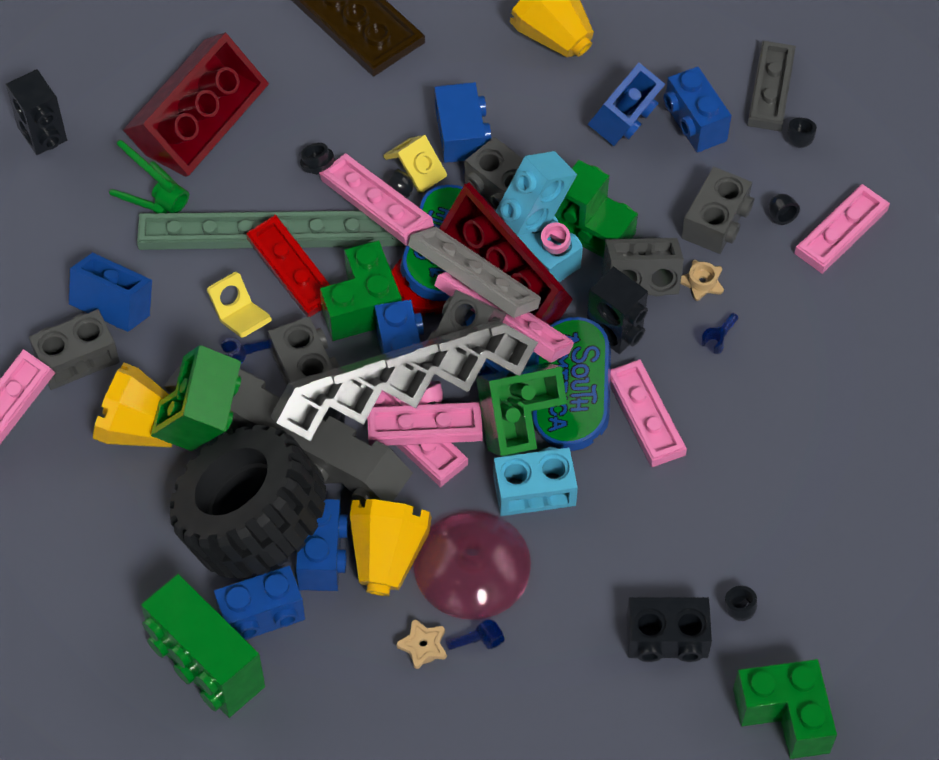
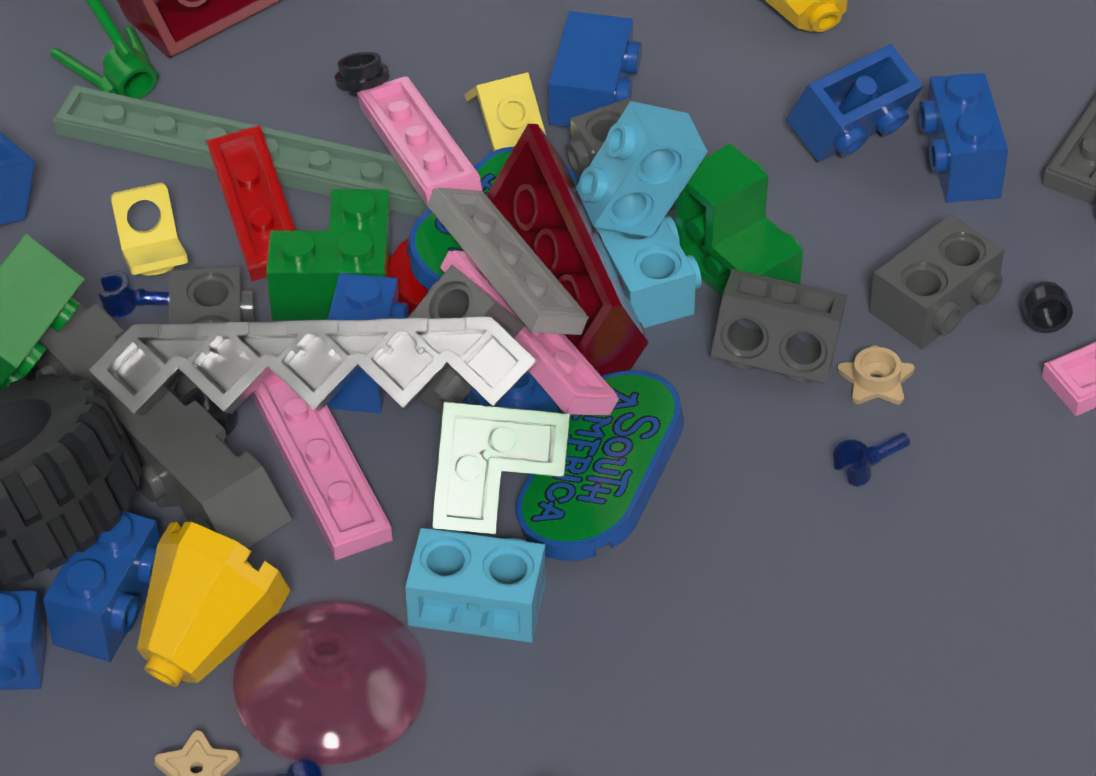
camera: 20 degrees right, 10 degrees down
bright pink tile [367,402,483,446] -> none
black hinge [387,169,414,198] -> none
bright pink hinge [418,381,443,405] -> none
bright pink hinge [541,222,571,255] -> none
black brick [587,266,648,355] -> none
bright pink tile [610,360,687,468] -> none

